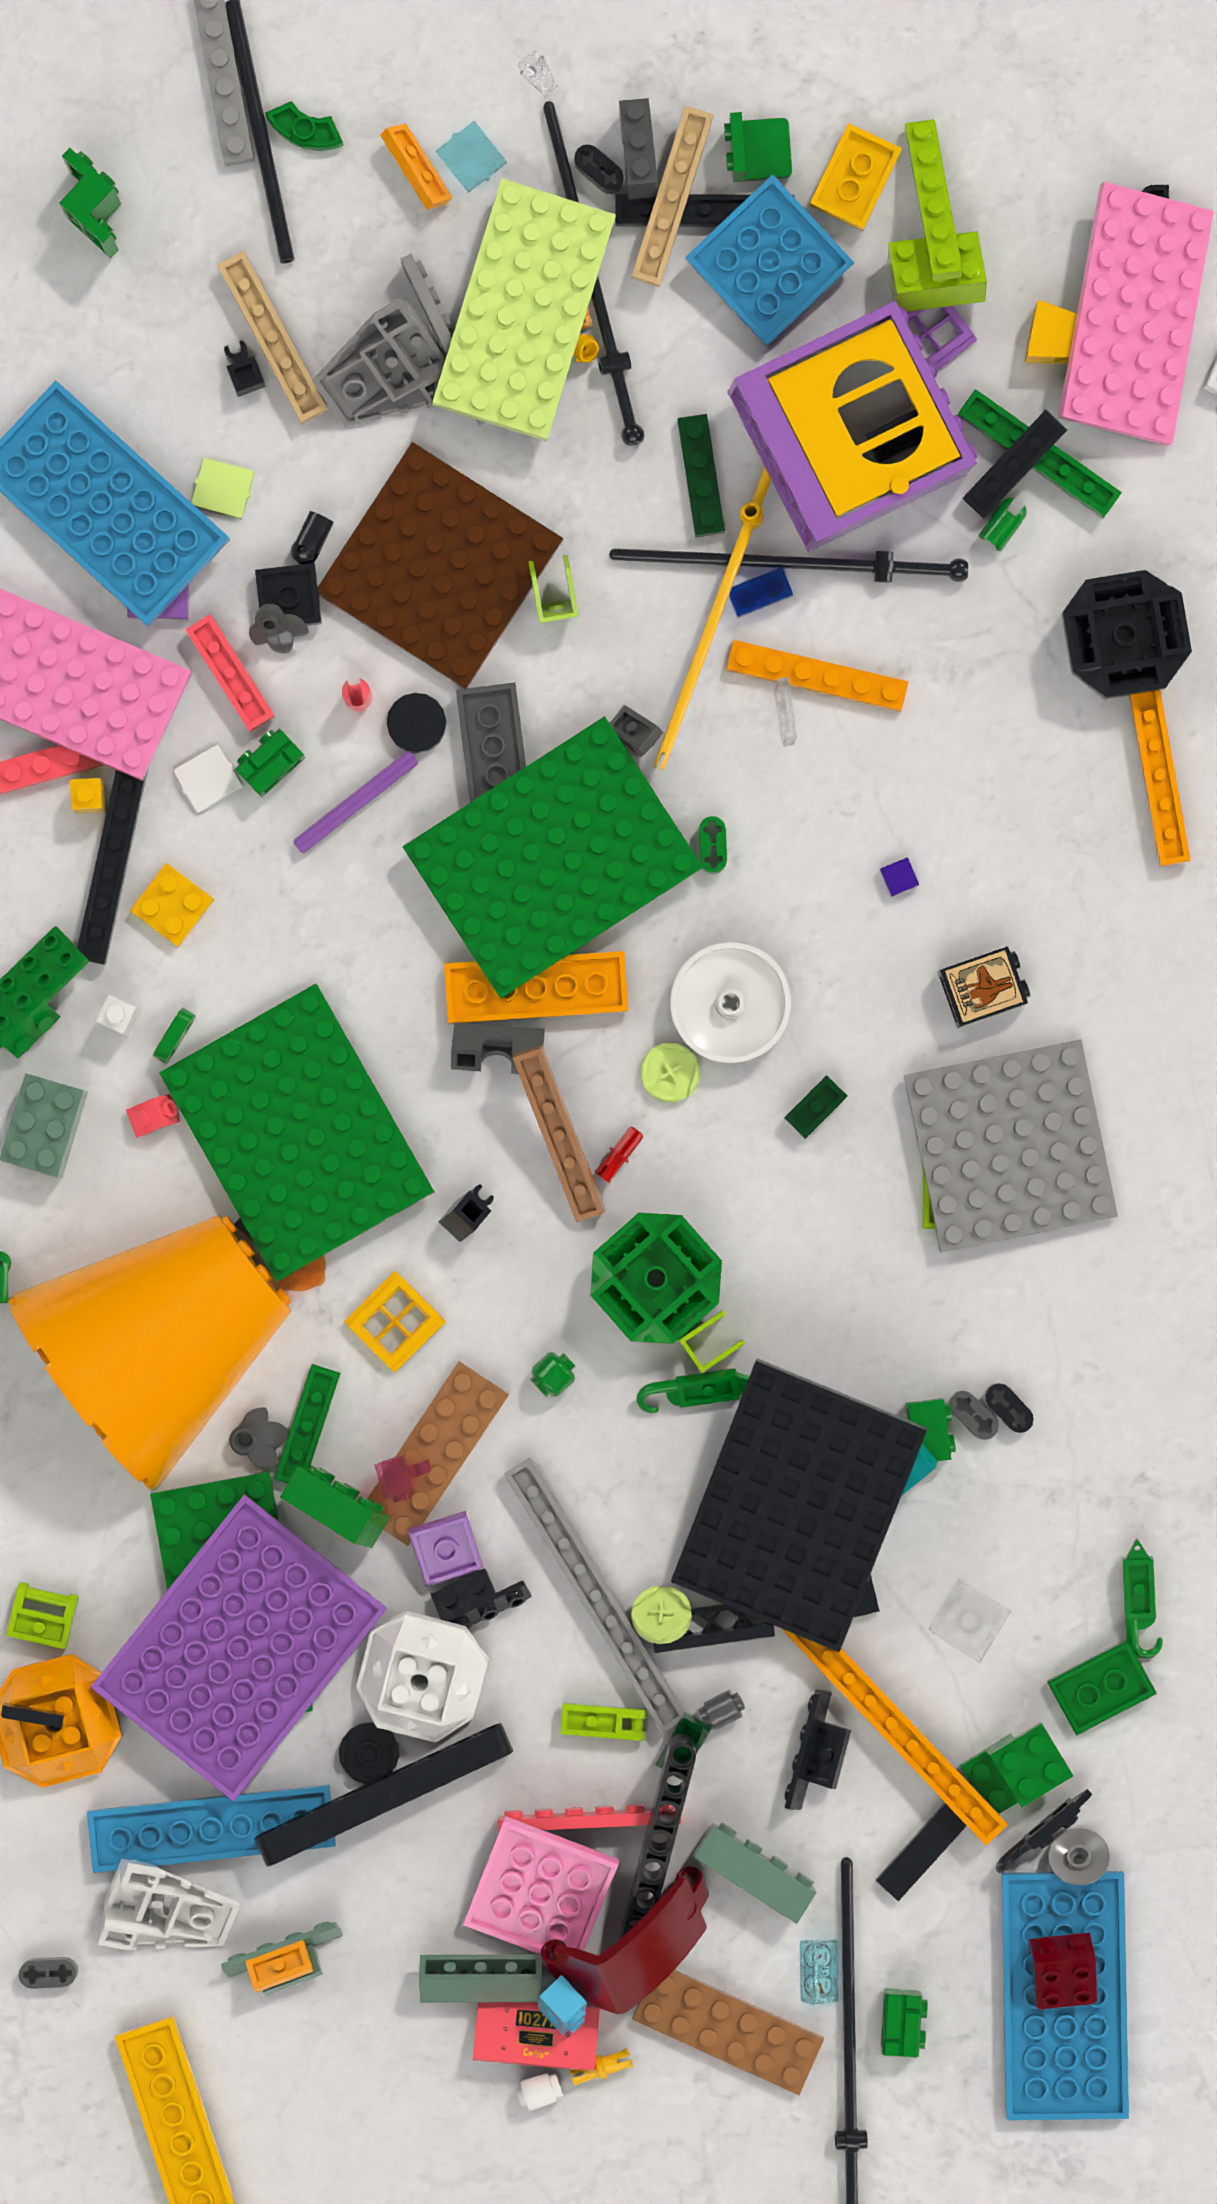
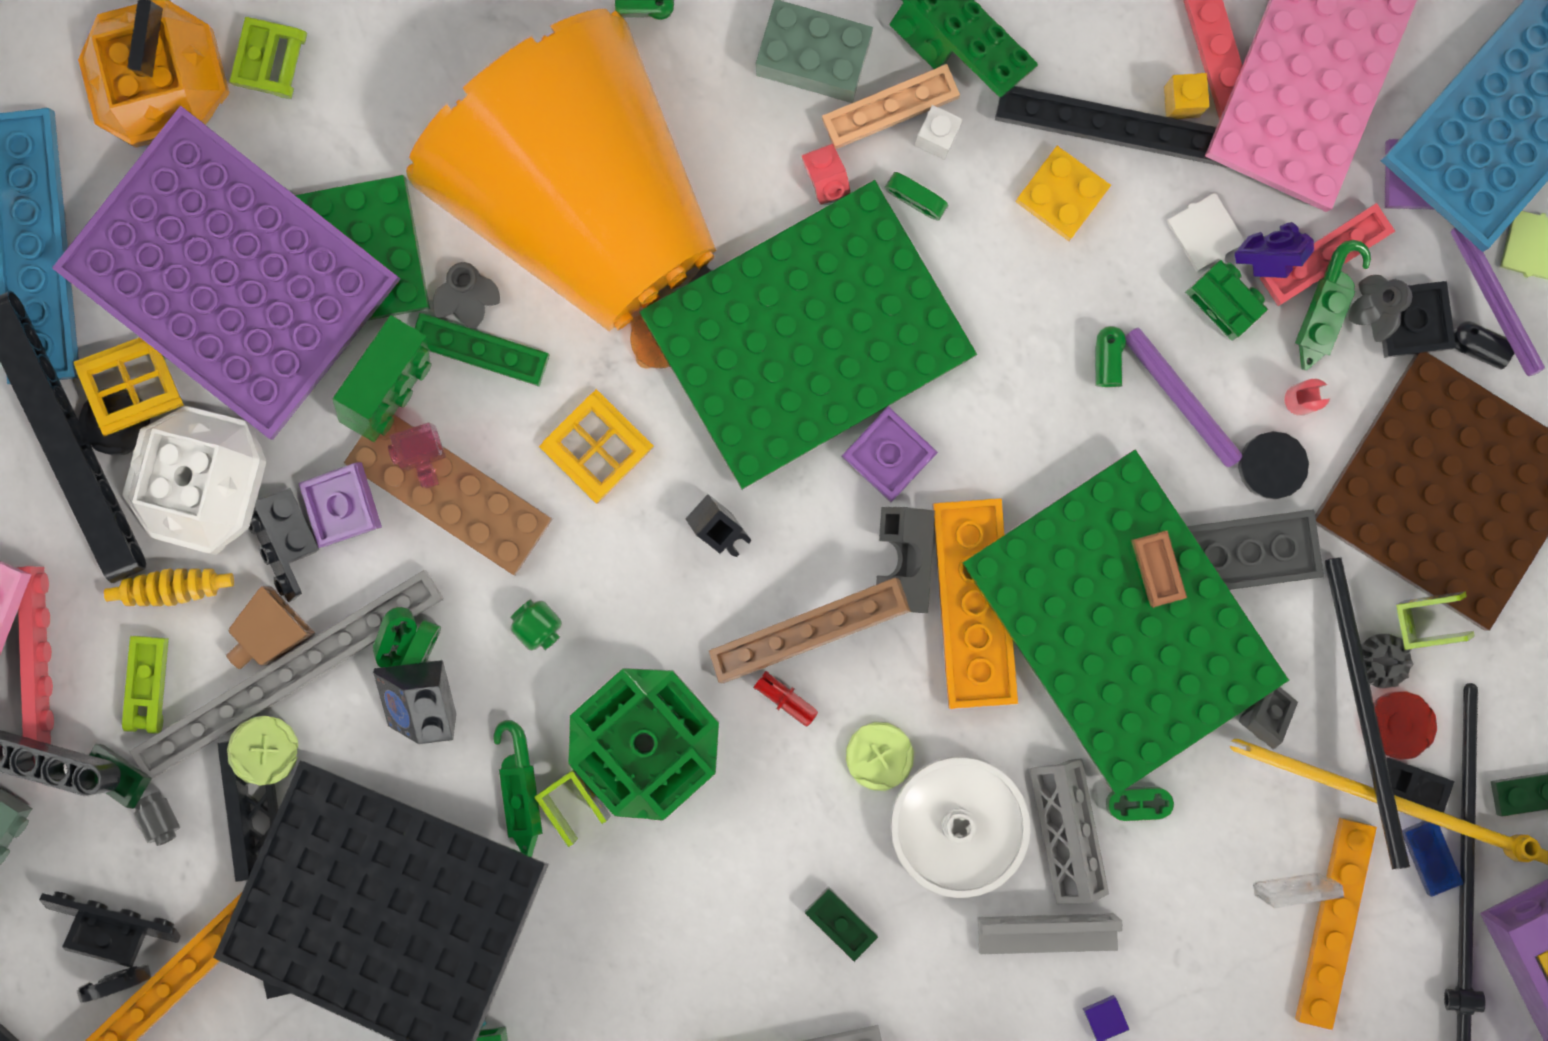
camera: 90 degrees right, 0 degrees up
none -> yellow piece [73,337,184,436]
none -> black tile [77,964,152,1003]
none -> yellow piece [104,568,234,607]
none -> medium nougat torso [226,586,315,669]
none -> green beam [373,607,417,668]
none -> black slope [373,660,456,744]
none -> green beam [401,619,441,665]
none -> light nougat plate [822,64,960,149]
none -> medium lavender plate [841,406,938,502]
none -> light grey fence [977,913,1123,954]
none -> light grey fence [1030,759,1109,904]
none -> green piece [1095,326,1126,387]
none -> nougat tile [1131,531,1187,607]
none -> dark purple plate [1234,222,1315,278]
none -> green plate [1295,240,1371,371]
none -> black piece [1324,557,1410,870]
none -> dark grey gear [1361,634,1414,689]
none -> clear red tile [1374,691,1437,760]
none -> black slope [1386,757,1455,813]
none -> medium lavender axle [1451,228,1545,376]

